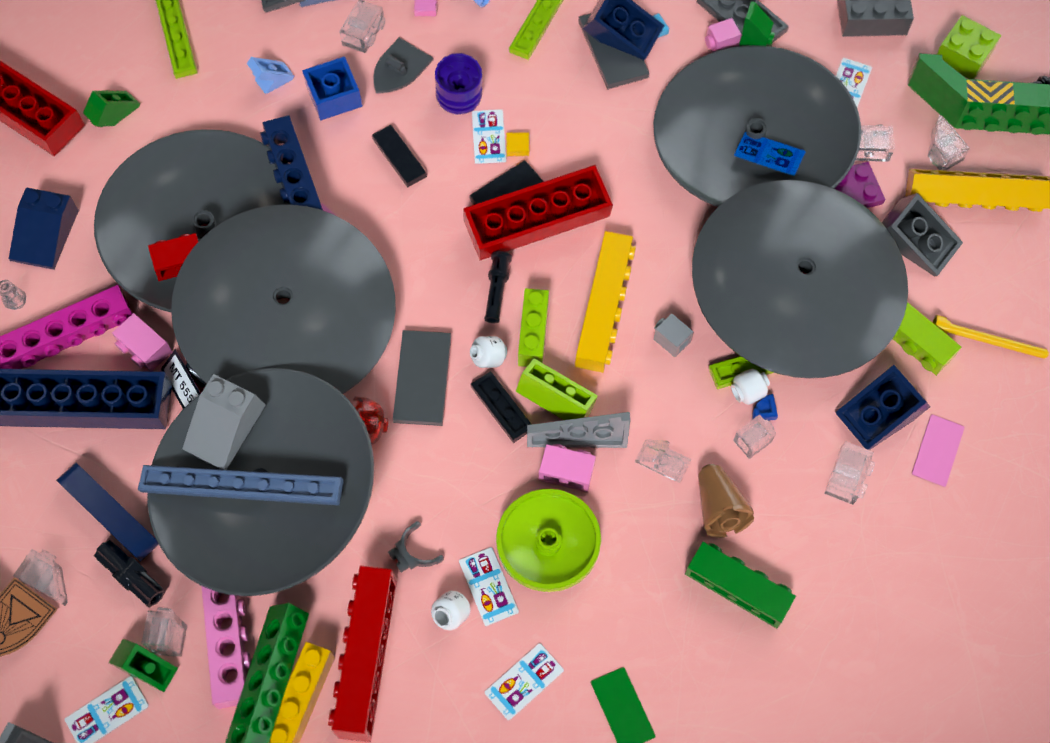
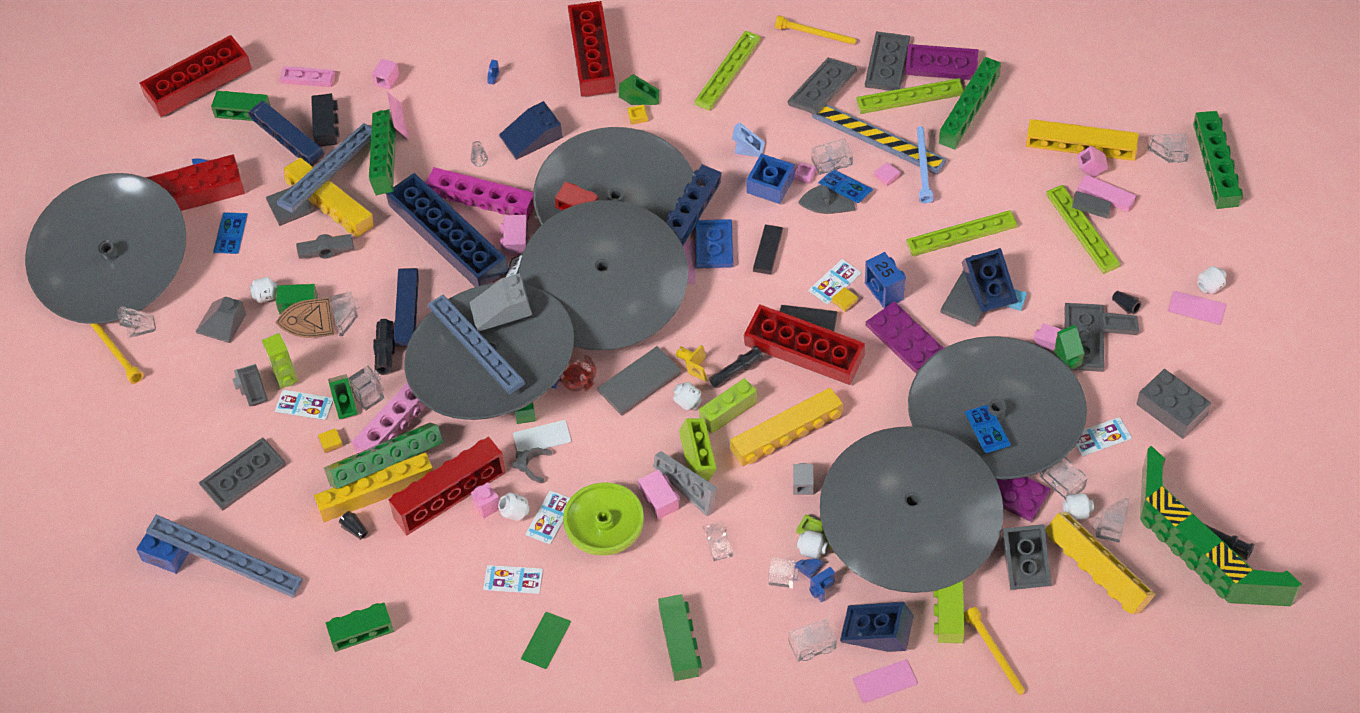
camera: 50 degrees right, 10 degrees down
dark purple wheel [435,53,482,114] -> none
black tile [471,371,532,443] -> none
medium nougat cone [698,464,755,538] -> none
lime brick [937,15,1002,79] -> none
none -> lime brick [262,333,298,389]
none -> yellow tile [318,428,343,453]
none -> bright pink brick [471,483,499,518]
none -> white sticker [513,420,572,452]
none -> yellow tile [627,105,648,125]
none -> yellow bracket [676,345,707,382]
none -> blue tile [695,219,733,269]
none -> bright pink tile [794,162,816,184]
none -> blue bracket [809,566,835,603]
none -> clear blue sticker [818,169,873,203]
none -> blue brick [864,252,906,308]
none -> magenta plate [866,301,944,374]
none -> white head [1063,493,1094,520]

